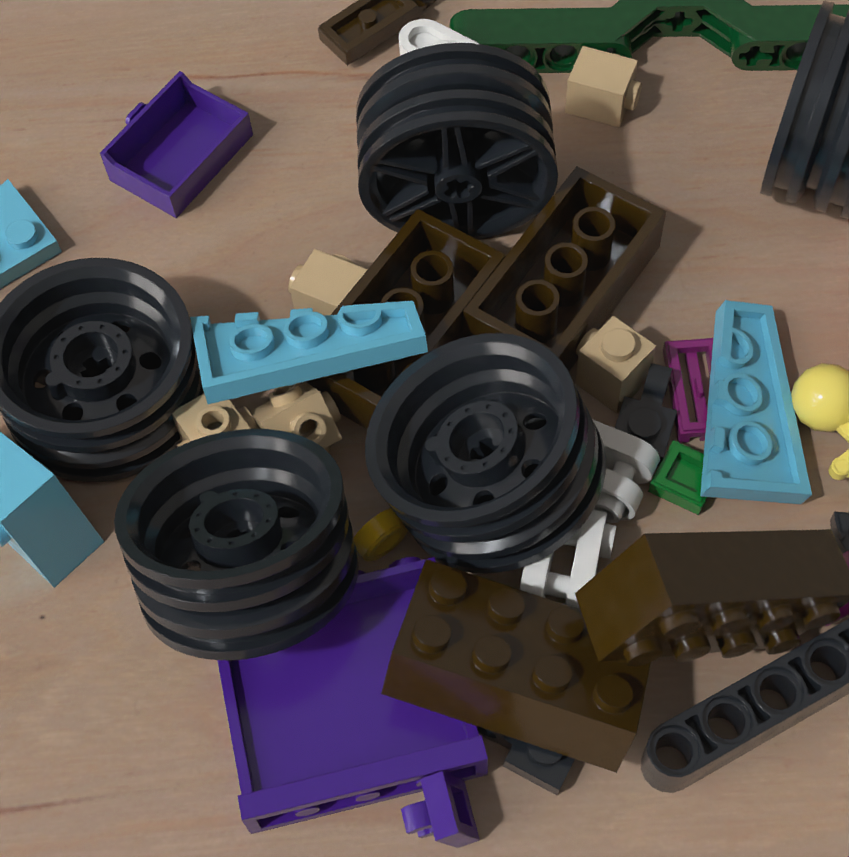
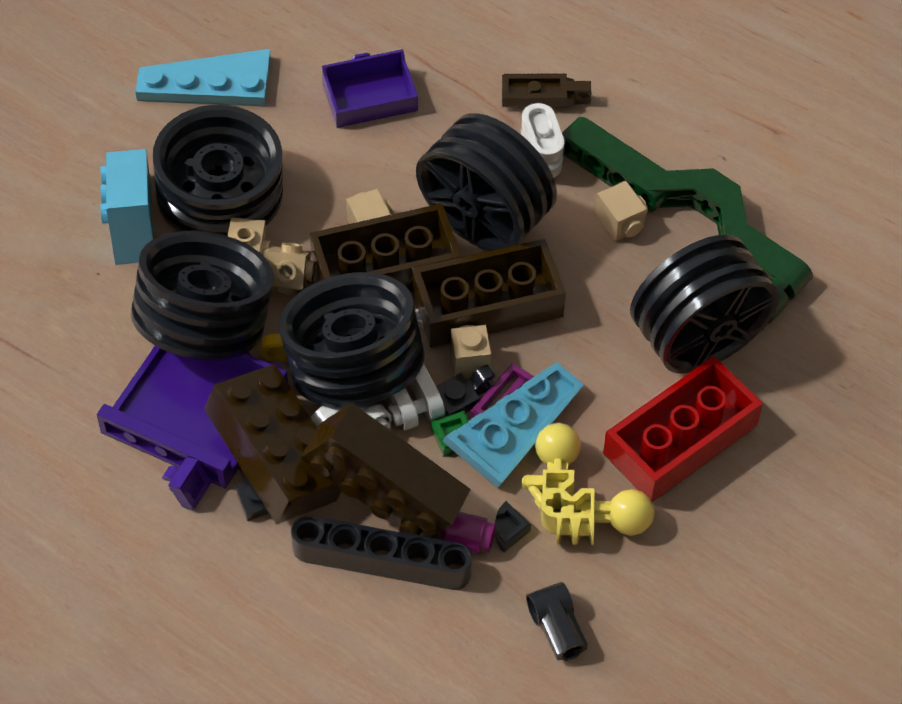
camera: 35 degrees right, 5 degrees down
medium azure wing [190,301,428,404] -> none

